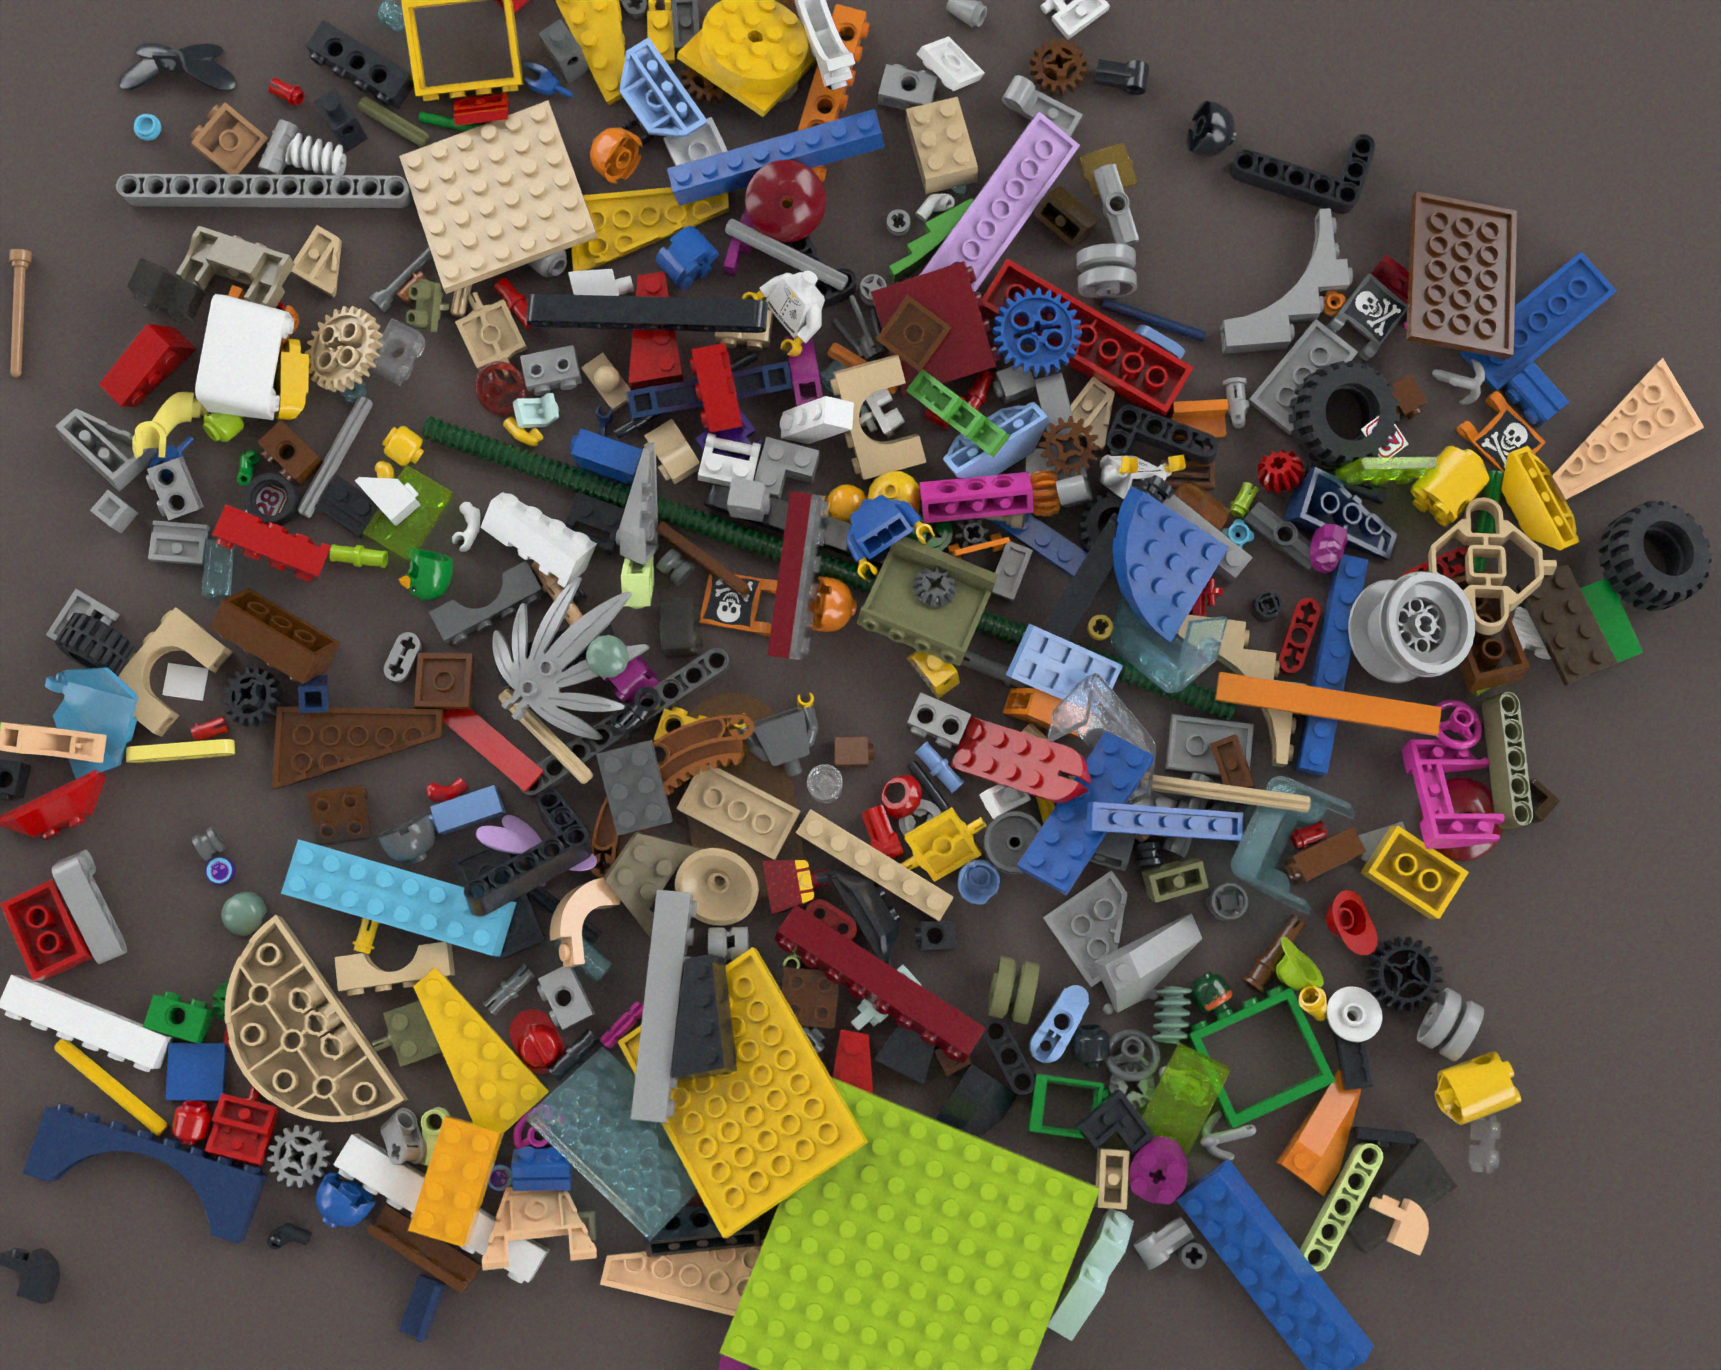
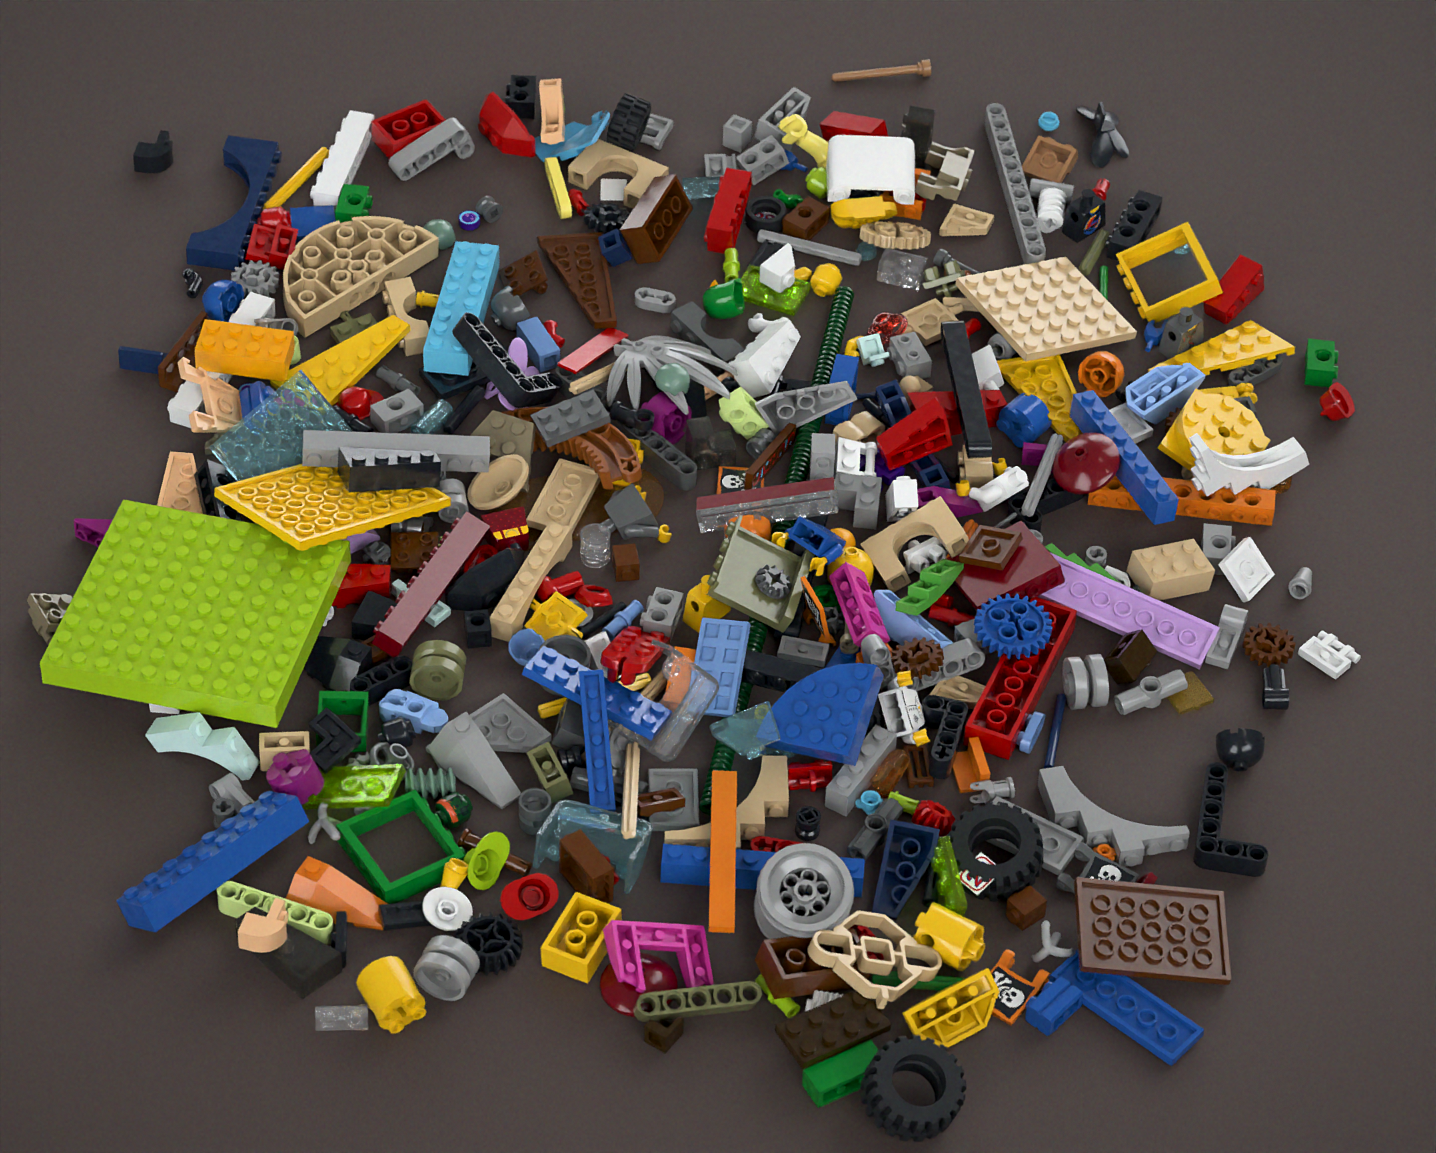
camera: 80 degrees right, 35 degrees down
reddish brown plate [414,653,475,710] -> none
red plate [453,92,509,126] -> none
light nougat arch [550,878,620,968] -> none
black wheel [1141,475,1175,504] -> none
magenta rock [1309,524,1348,574] -> none
dark pink piece [1436,700,1482,750] -> none
light nougat wing [1549,358,1704,502] -> none

